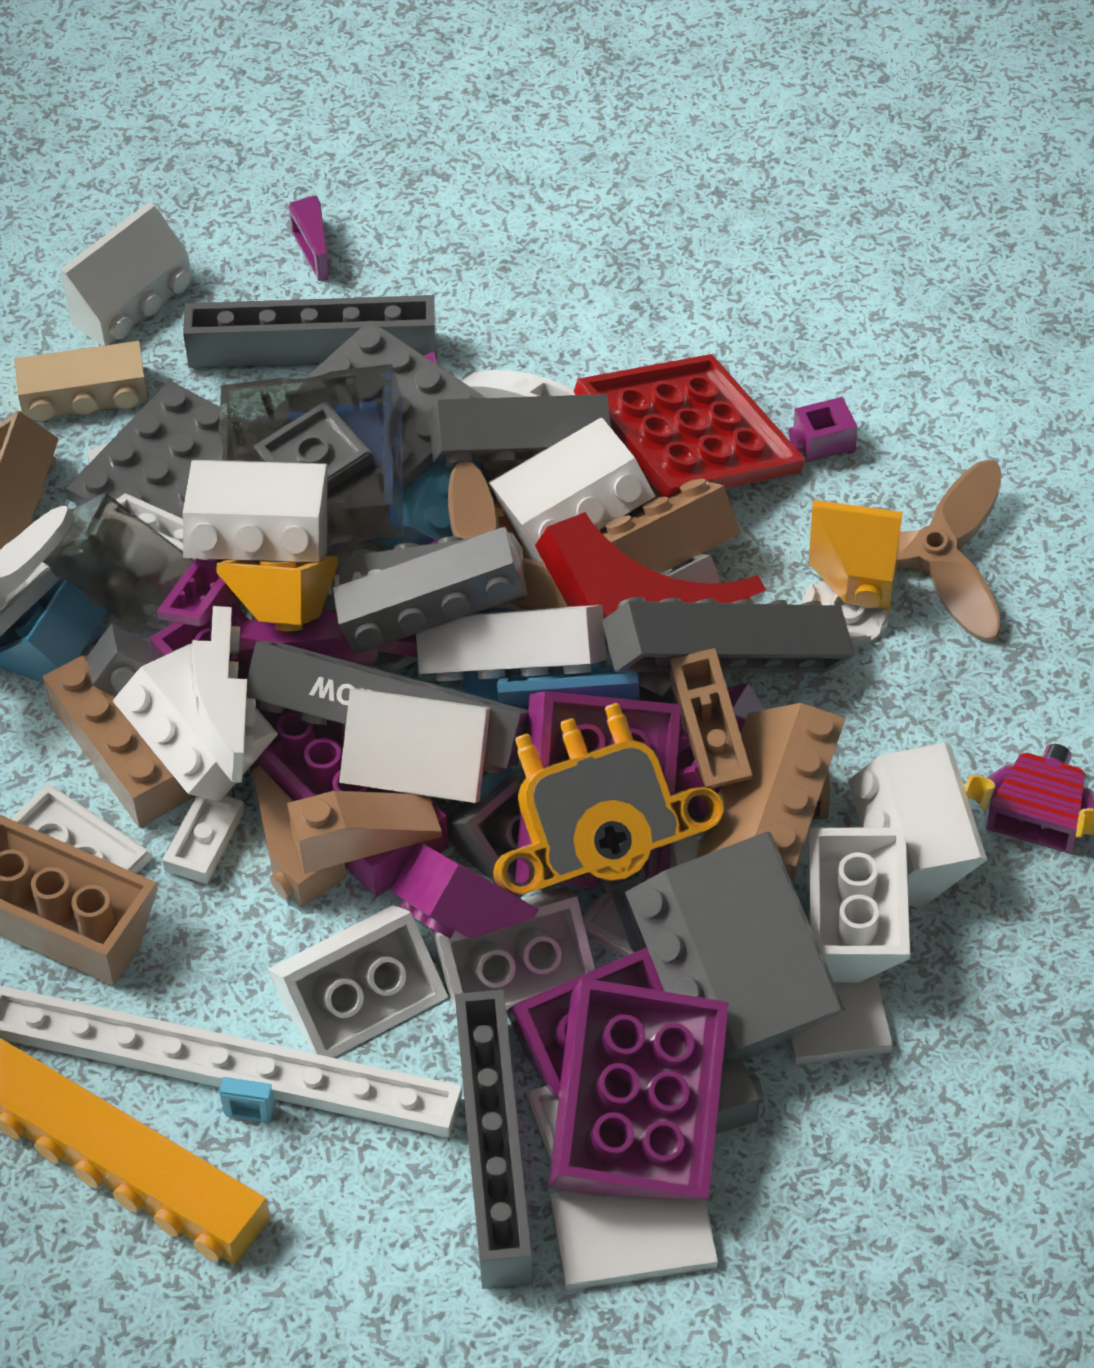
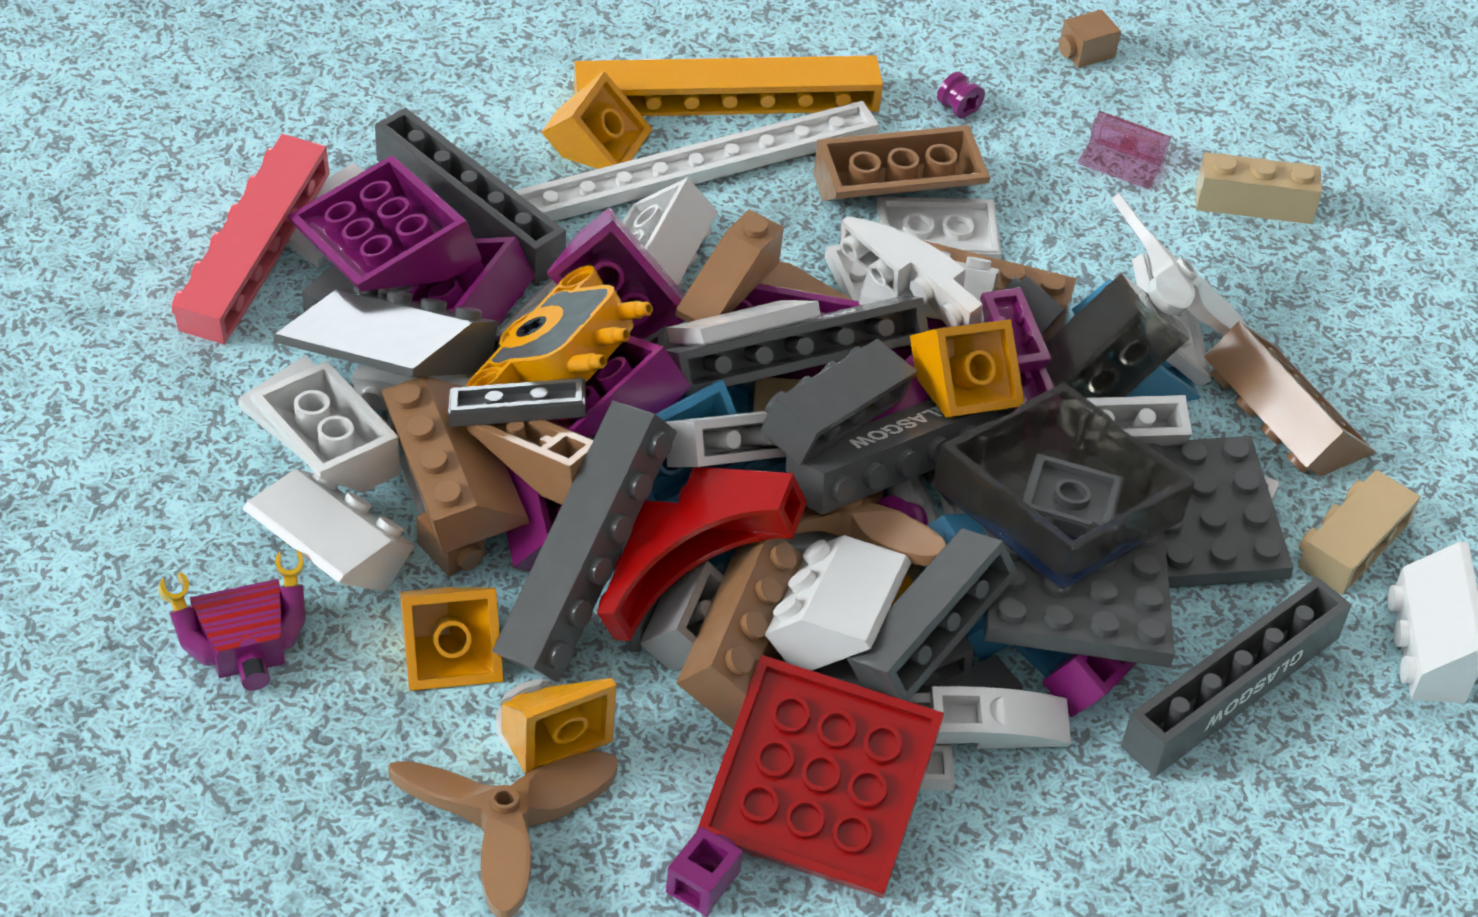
camera: 135 degrees right, 5 degrees down
white slope [183,460,327,562] -> none
medium azure tile [219,1076,276,1123] -> none
magenta slope [288,195,329,282] -> none
none -> coral brick [172,134,330,344]
none -> light orange slope [400,587,503,691]
none -> dark grey tile [448,378,587,427]
none -> light orange slope [541,71,652,169]

